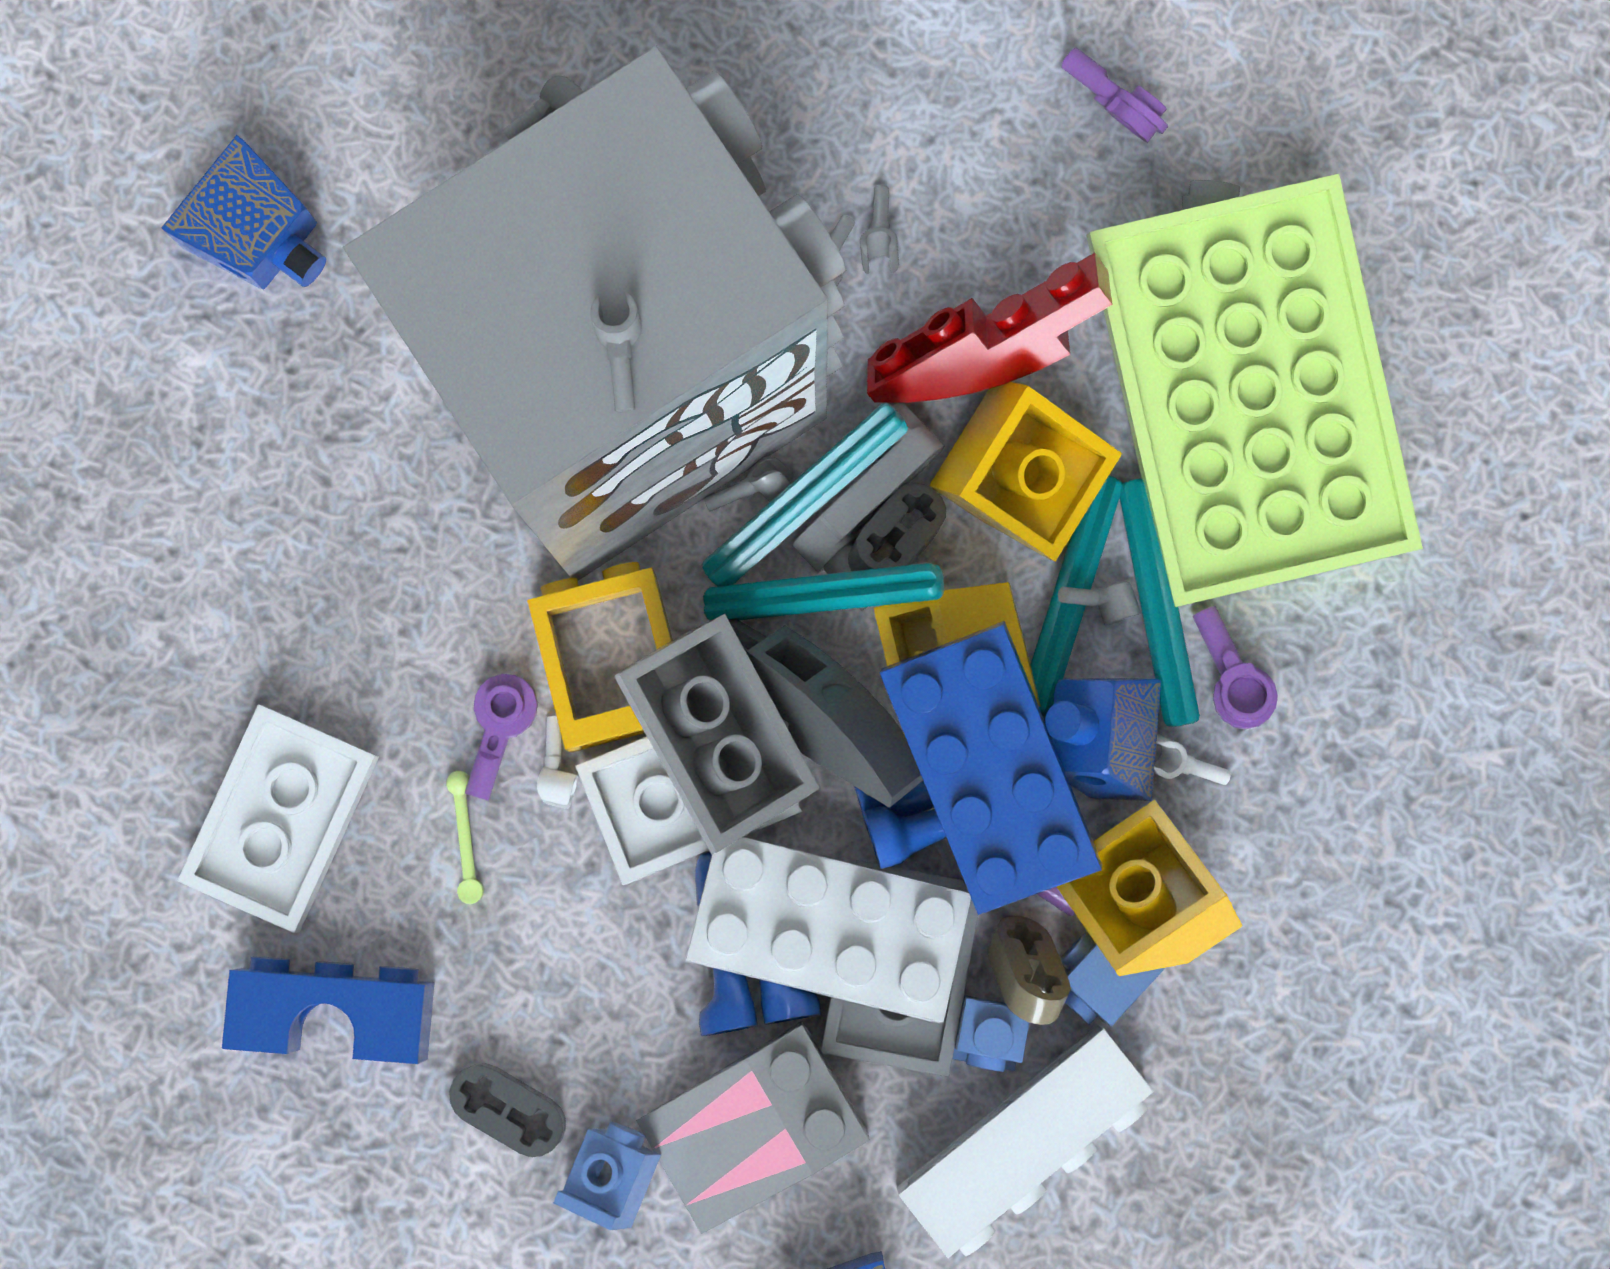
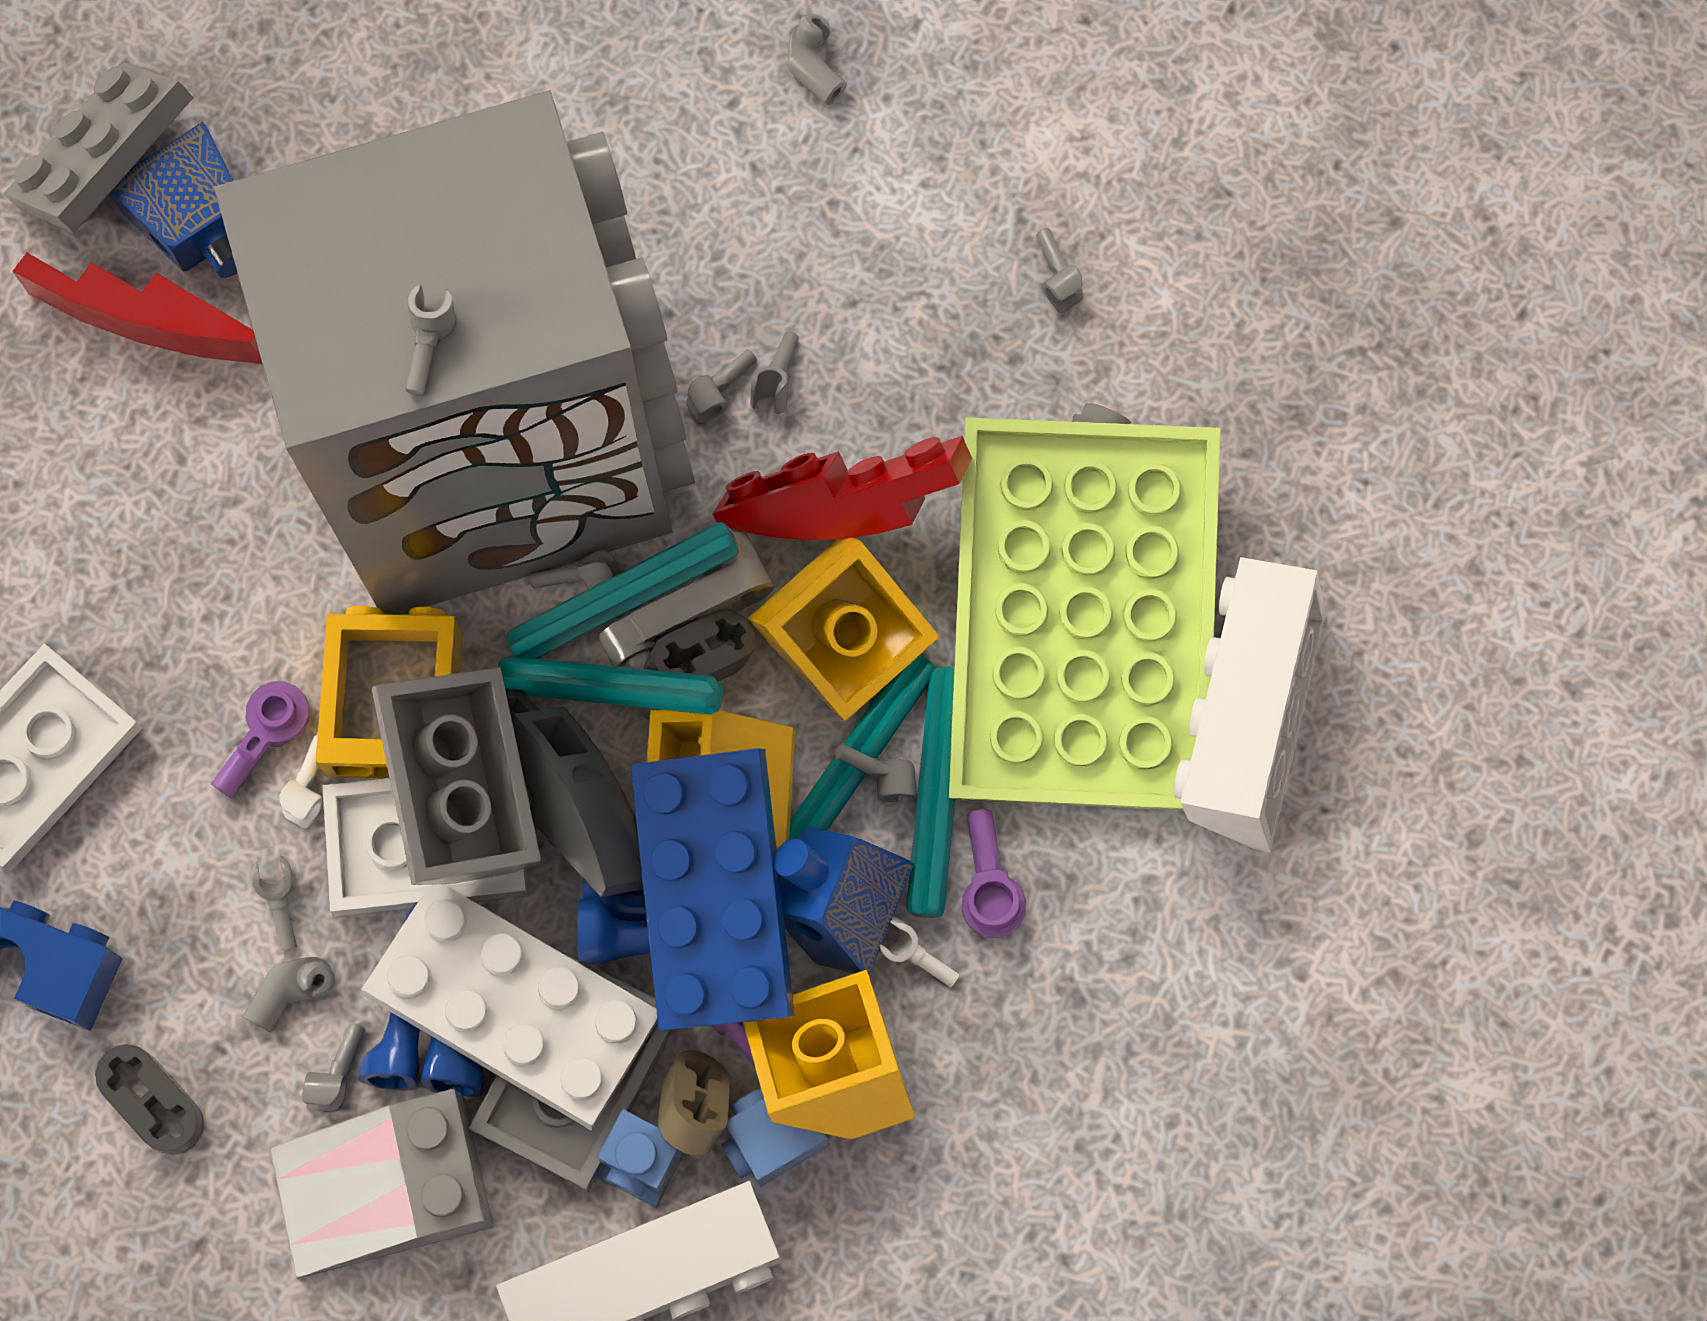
camera: 15 degrees right, 10 degrees down
yellowish green hinge [446,770,484,904] -> none
medium blue brick [553,1122,661,1230] -> none
medium lavender plate [1062,48,1168,143] -> none
none -> light grey plate [4,61,194,233]
none -> red slope [12,252,262,364]
none -> light grey arm [242,957,335,1032]
none -> light grey hand [252,856,297,951]
none -> light grey hand [302,1023,365,1112]
none -> light grey hand [1036,228,1083,313]
none -> white slope [1174,557,1326,853]

